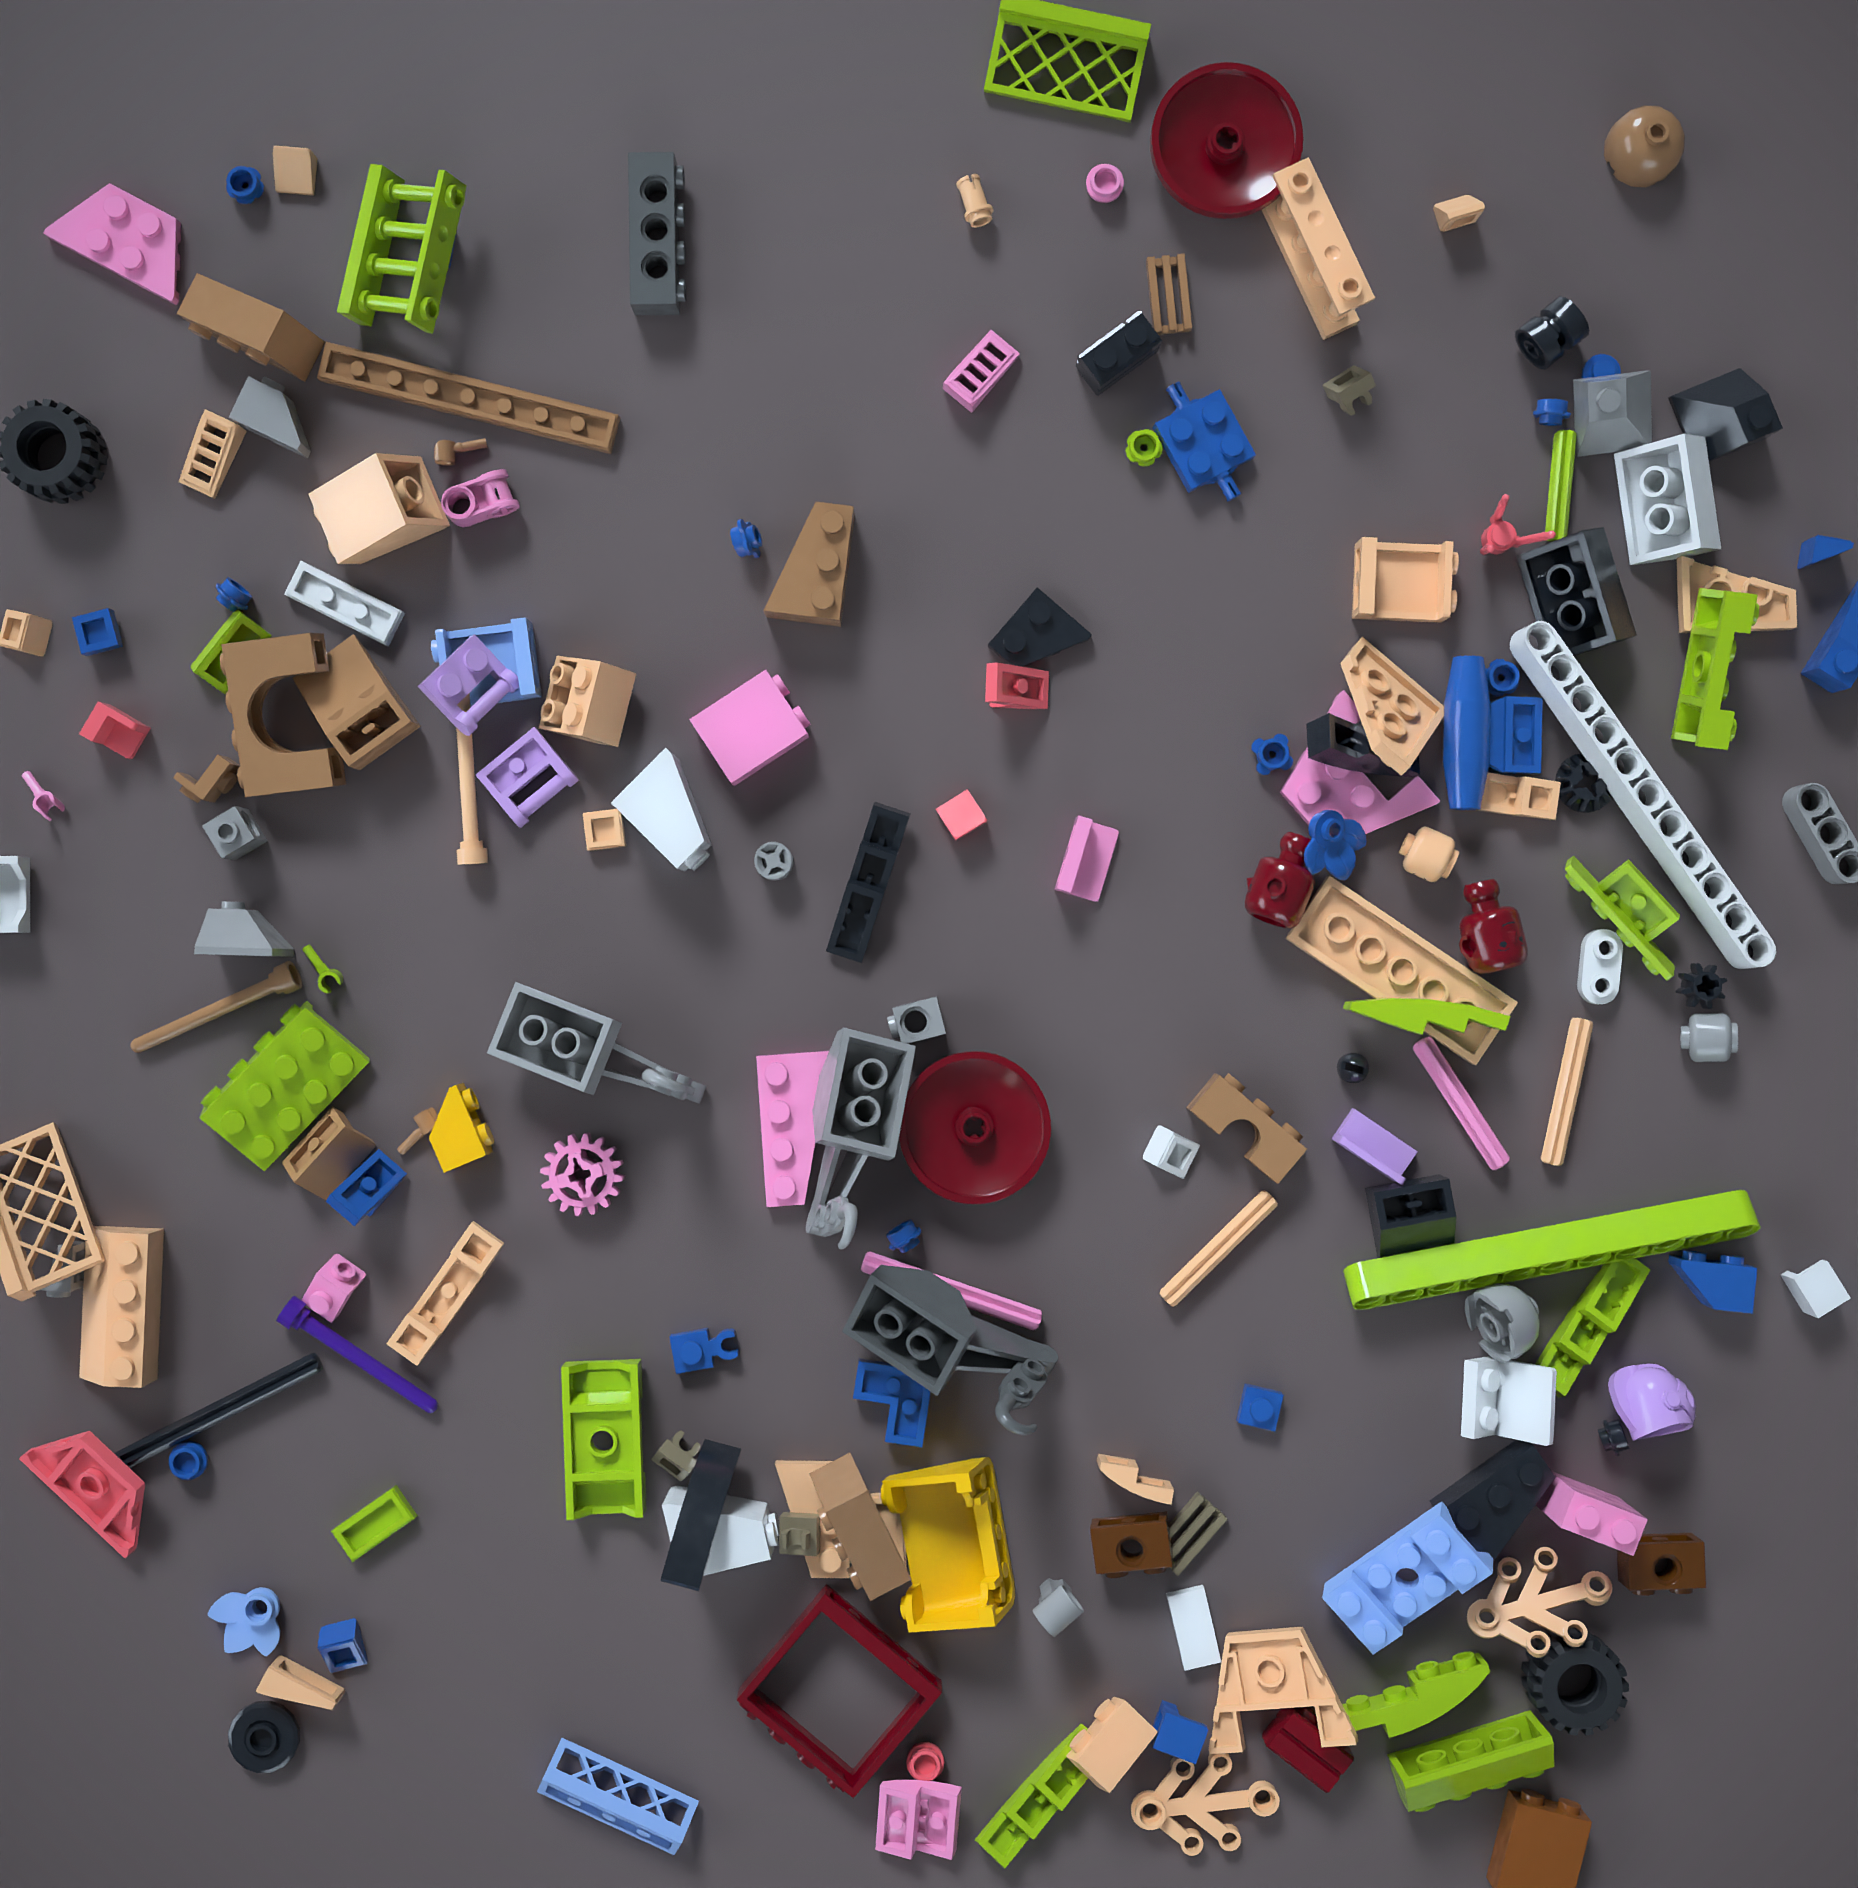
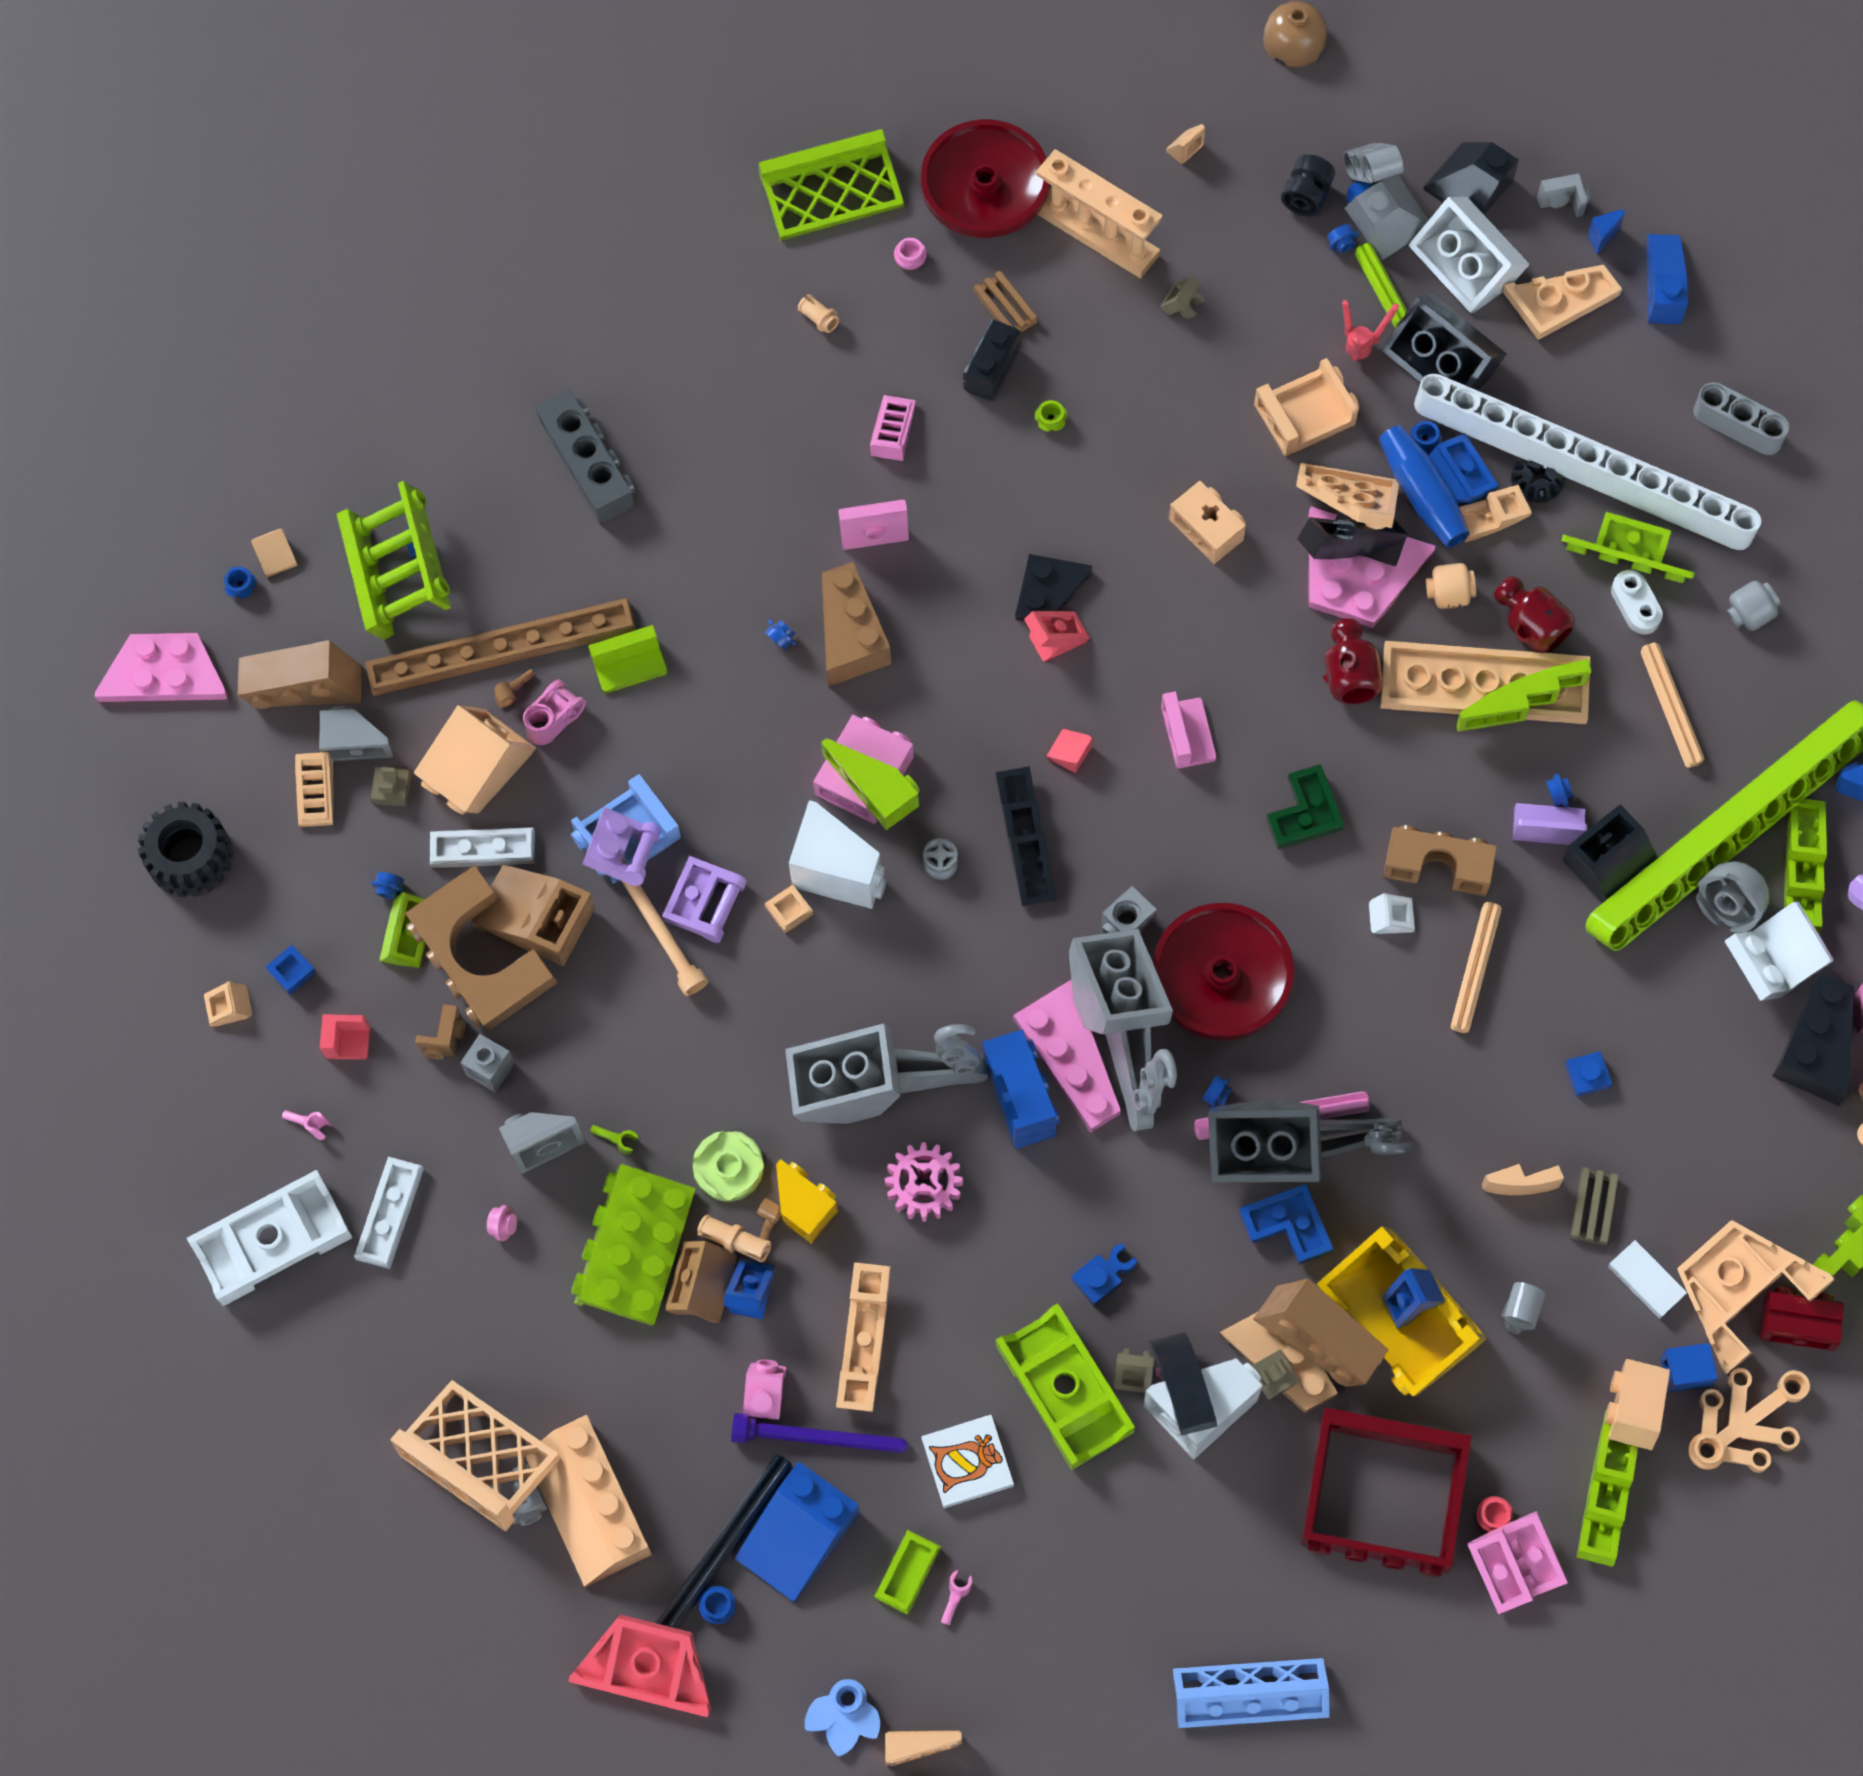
camera: 20 degrees left, 20 degrees down
medium nougat piece [130,961,303,1053] -> none
blue slope [317,1618,368,1673] -> none
light nougat slope [538,656,636,747] -> none
reddish brown brick [1090,1511,1173,1578] -> none
blue plate [1152,381,1256,502] -> none
blue plate [1251,734,1293,775] -> none
blue plate [1304,810,1367,881] -> none
light blue piece [1322,1501,1493,1655] -> none
black hinge [1337,1053,1369,1083] -> none
bright pink axle [1413,1036,1510,1170] -> none
lime piece [1671,588,1759,750] -> none
black gear [1676,963,1727,1009] -> none
none -> white tile [354,1157,424,1269]
none -> dark tan tile [371,767,411,806]
none -> bright pink plate [487,1205,517,1241]
none -> lime panel [588,625,667,694]
none -> yellowish green tile [693,1131,764,1202]
none -> light nougat pin [697,1215,771,1263]
none -> blue slope [735,1461,860,1603]
none -> lime slope [821,738,920,830]
none -> bright pink plate [838,499,909,550]
none -> white tile [921,1415,1014,1509]
none -> bright pink hand [941,1570,972,1626]
none -> blue wedge [982,1029,1060,1149]
none -> light nougat brick [1169,481,1246,564]
none -> dark green plate [1266,764,1344,850]
none -> light grey beam [1344,142,1404,183]
none -> blue slope [1381,1268,1445,1329]
none -> light grey bracket [1537,173,1590,218]
none -> blue plate [1546,774,1574,807]

